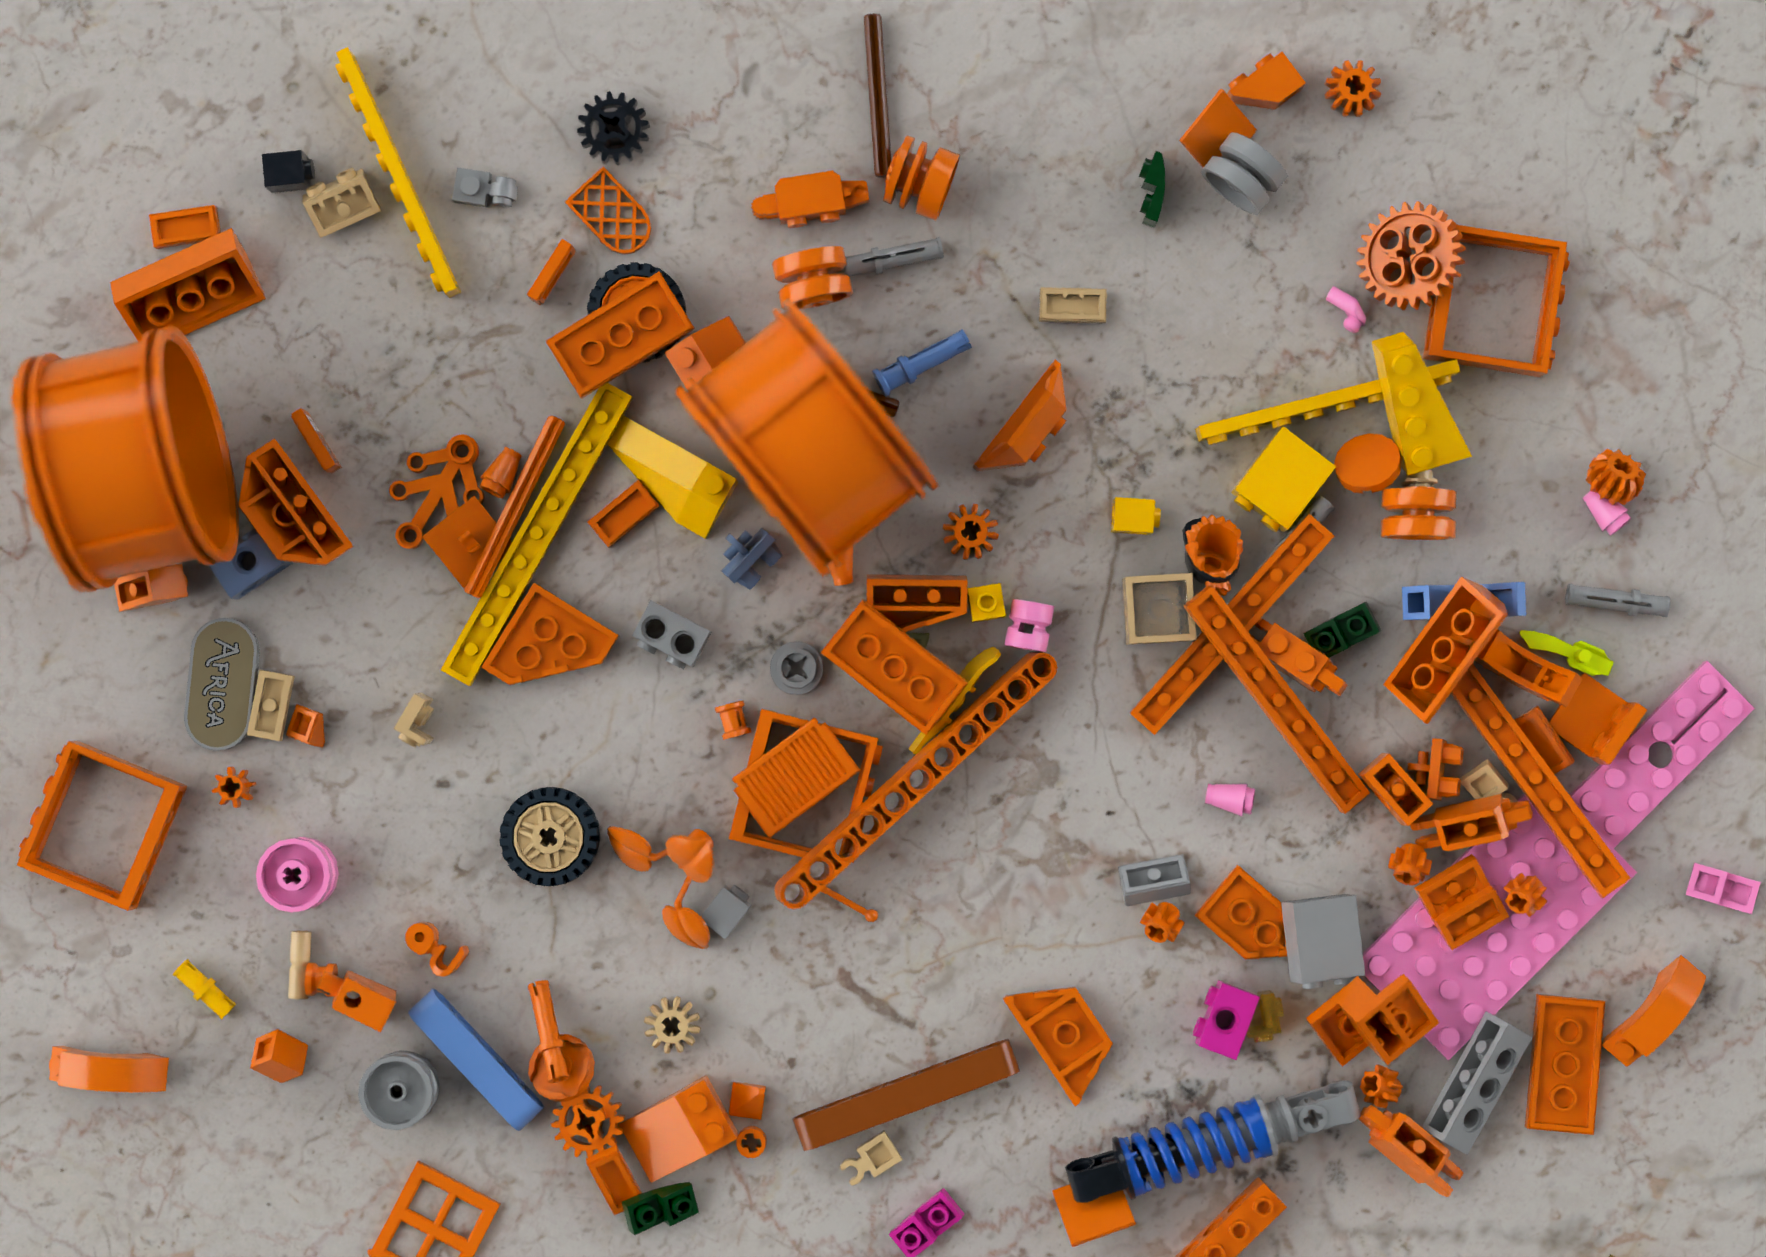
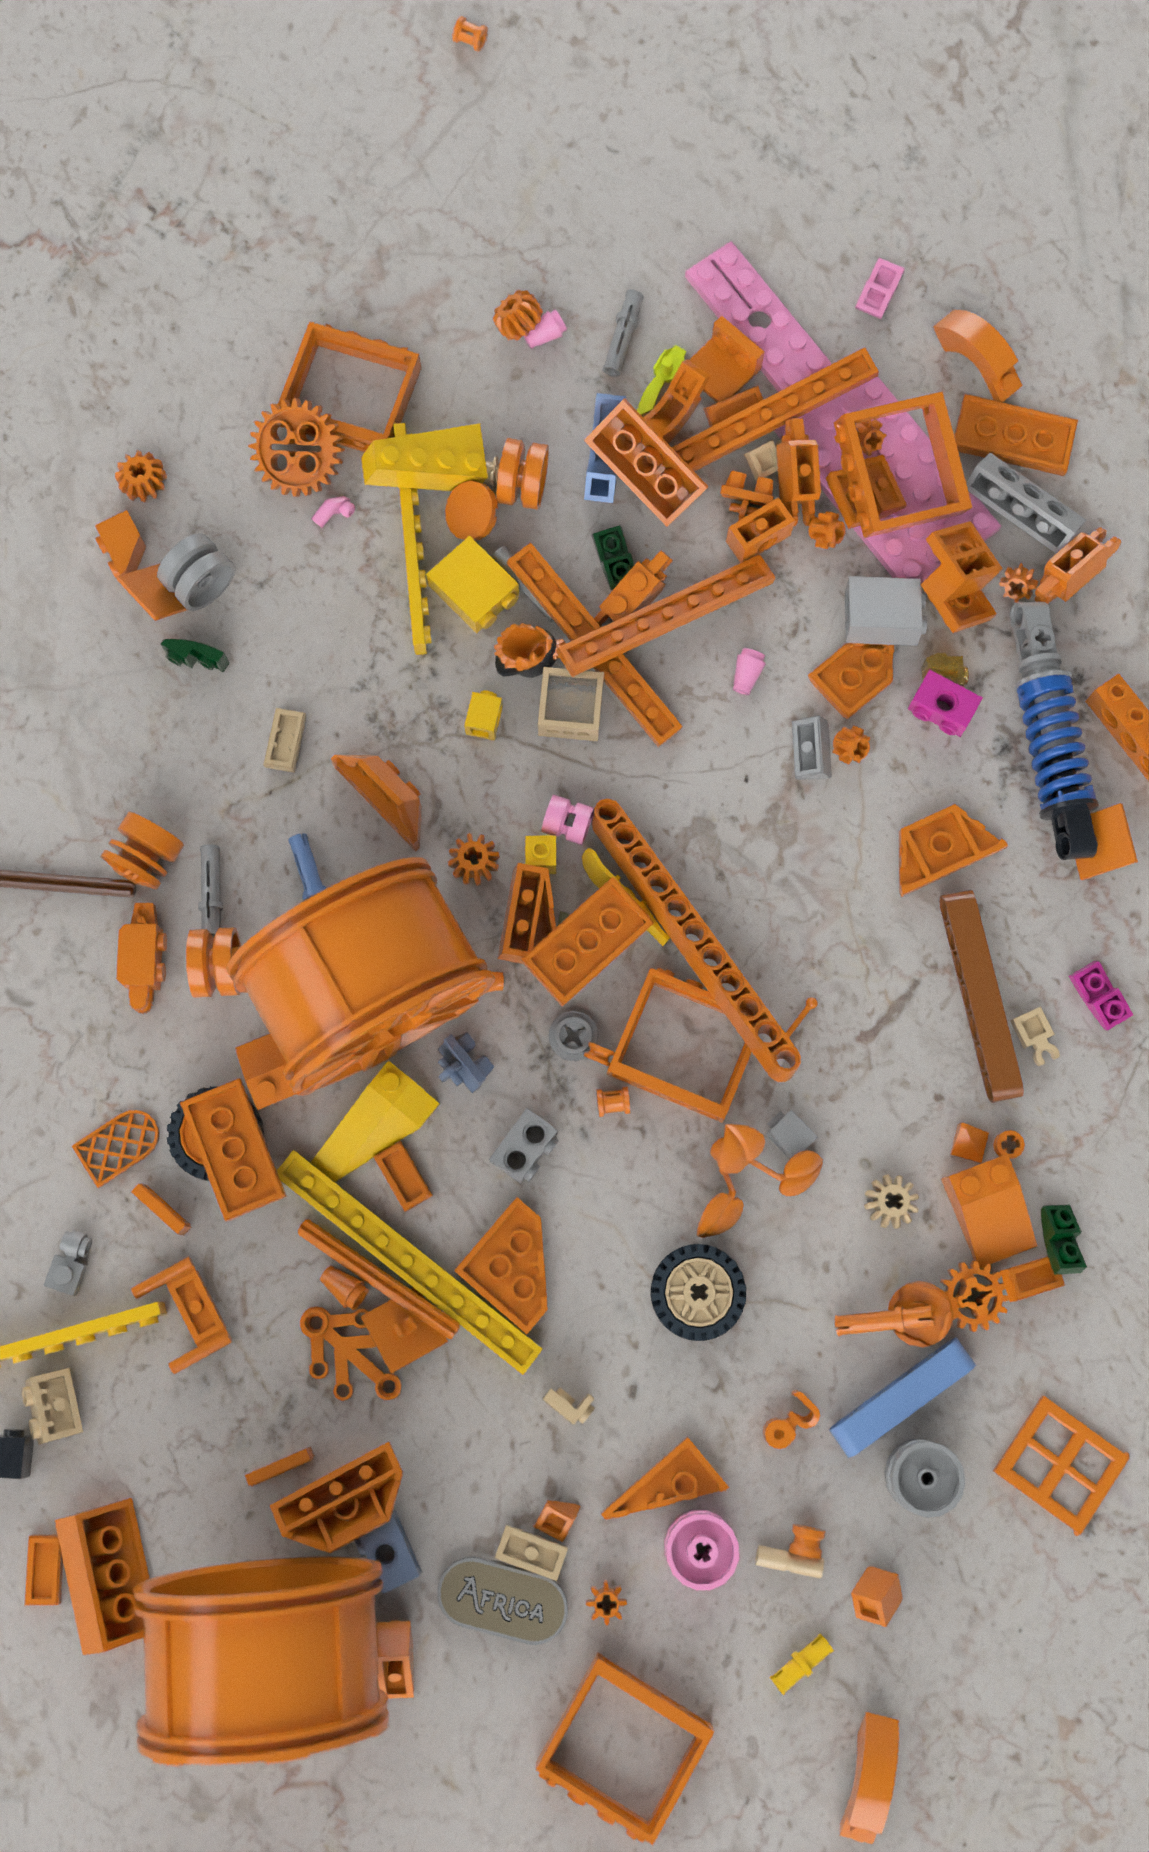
camera: 85 degrees left, 10 degrees down
orange torso [317,970,396,1032] -> none
black gear [577,91,650,165] -> none
orange window [732,718,861,838] -> none
none -> orange plate [131,1256,233,1375]
none -> orange bush [583,1041,615,1066]
none -> orange wing [601,1437,729,1520]
none -> orange window [833,391,973,538]

